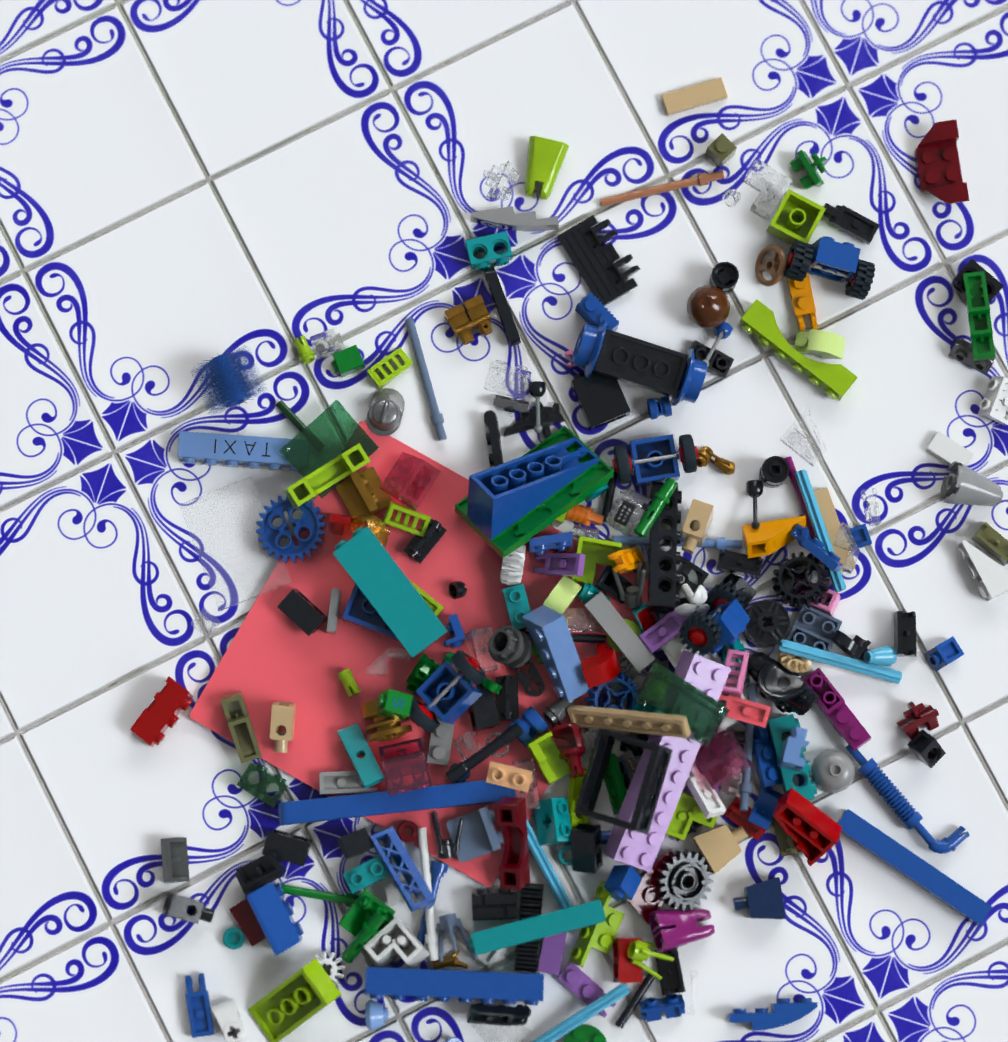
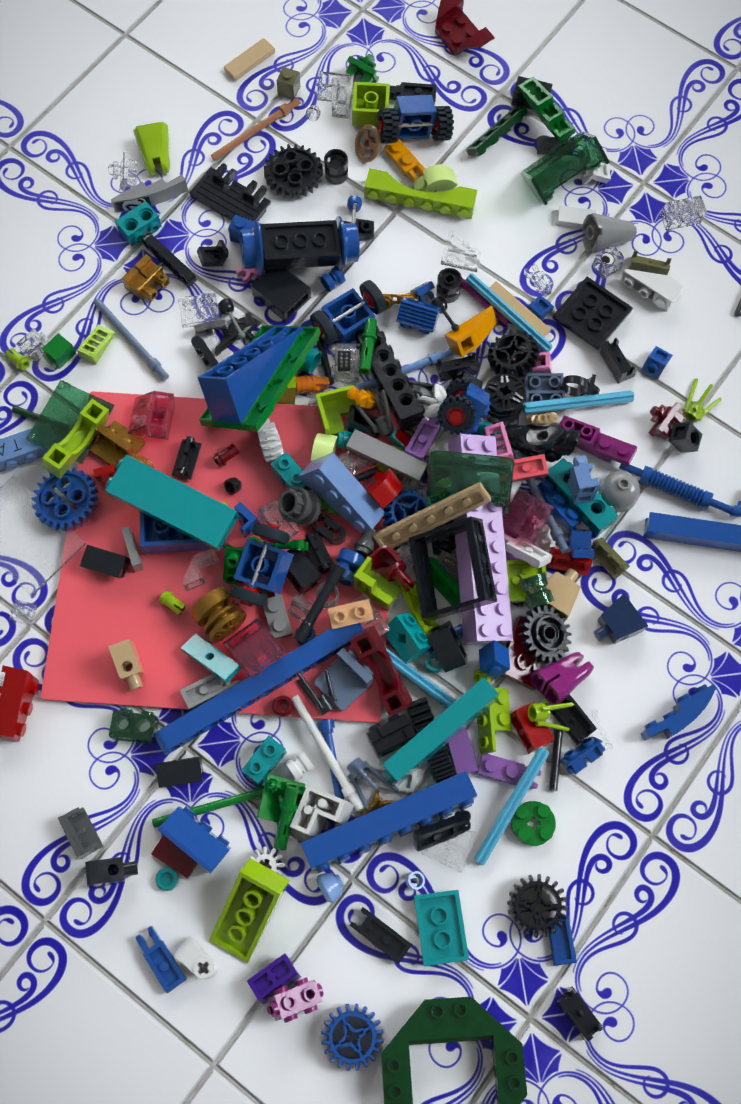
camera: 20 degrees left, 10 degrees down
olive slope [220,691,262,764] -> none
black hinge [235,850,286,895] -> none
black slope [337,828,374,859] -> none
flat silver piece [367,388,405,436] -> none
blue fence [370,826,435,912] -> none
green brick [376,689,413,720] -> none
lime slope [383,500,431,537] -> none
blue slope [528,531,573,555] -> none
medium lavender hinge [533,553,585,577] -> none
tan torso [681,499,714,554] -> none
reddish brown piece [687,286,730,329] -> none
red wedge [773,787,842,867] -> none
blue hinge [790,524,844,571] -> none
clear slope [833,522,860,574] -> none
medium azure cone [863,645,897,667] -> none
none -> black bracket [197,240,229,267]
none -> dark red pin [213,443,240,467]
none -> black gear [264,144,323,199]
none -> blue brick [396,297,441,334]
none -> blue tile [410,281,435,303]
none -> dark green plate [465,106,528,156]
none -> clear green wheel [519,572,554,609]
none -> clear green windscreen [520,132,610,205]
none -> black plate [552,276,633,351]
none -> clear brick [592,246,625,280]
none -> lime plant [682,378,722,422]

